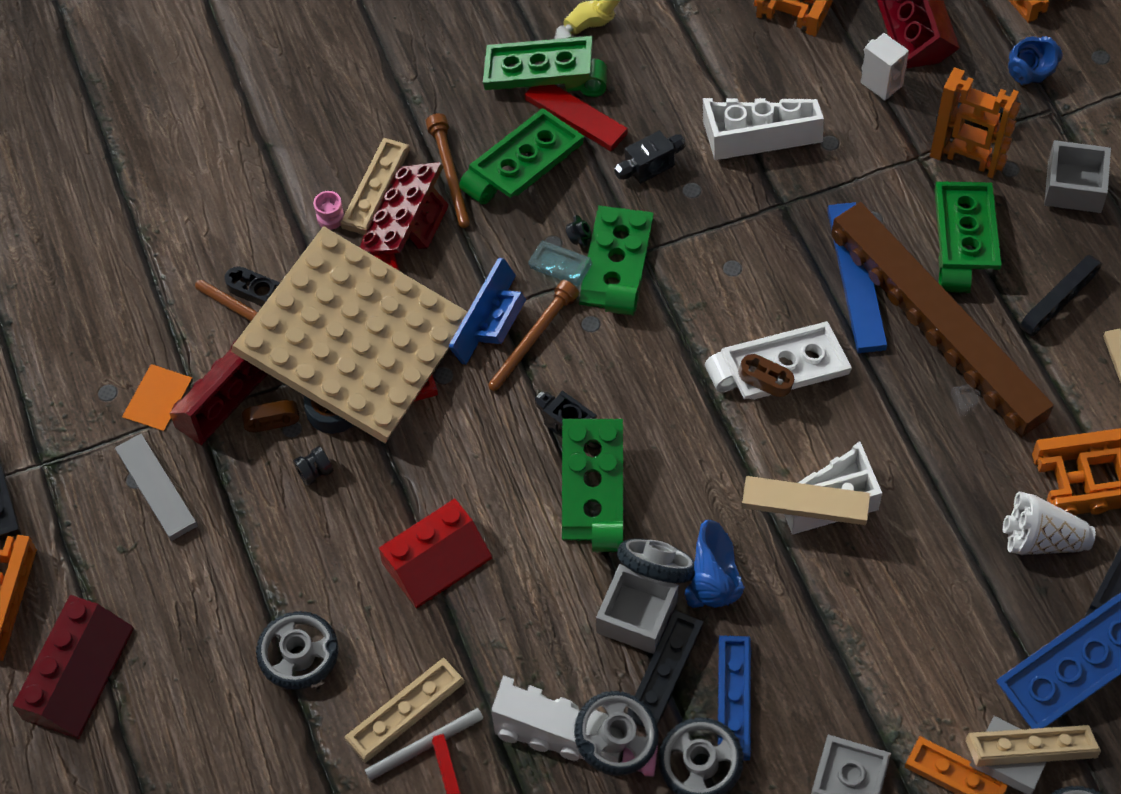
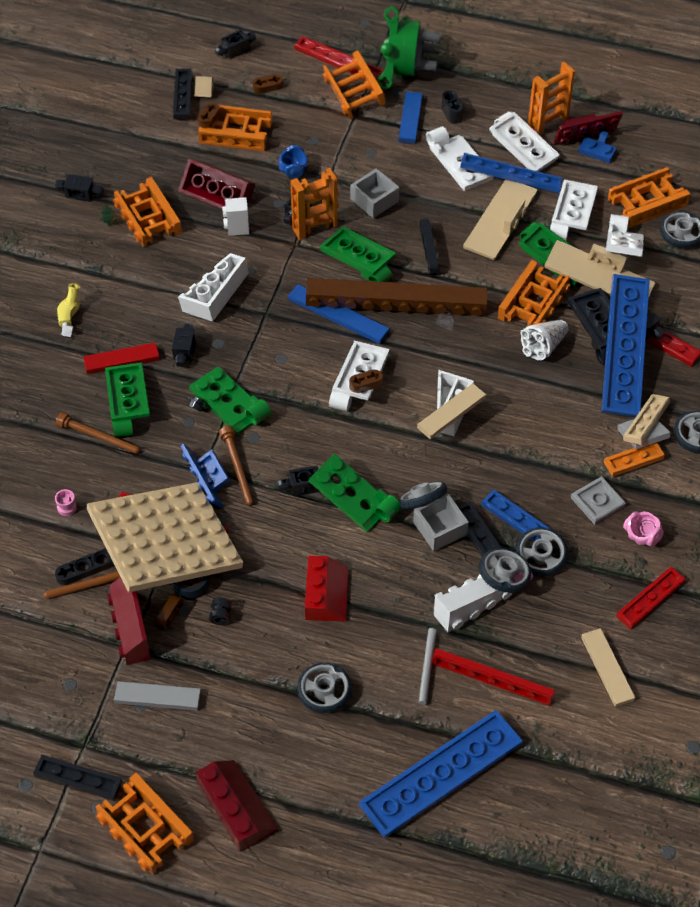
camera: 55 degrees left, 5 degrees down
orange sticker [122,364,192,431] -> none
tan tile [341,138,410,235] -> none
tan tile [344,657,464,763] -> none
dark red bracket [360,162,449,255] -> none
green hinge [483,36,607,97] -> none
clear light blue plate [528,240,592,286] -> none
blue hair [684,520,745,608] -> none

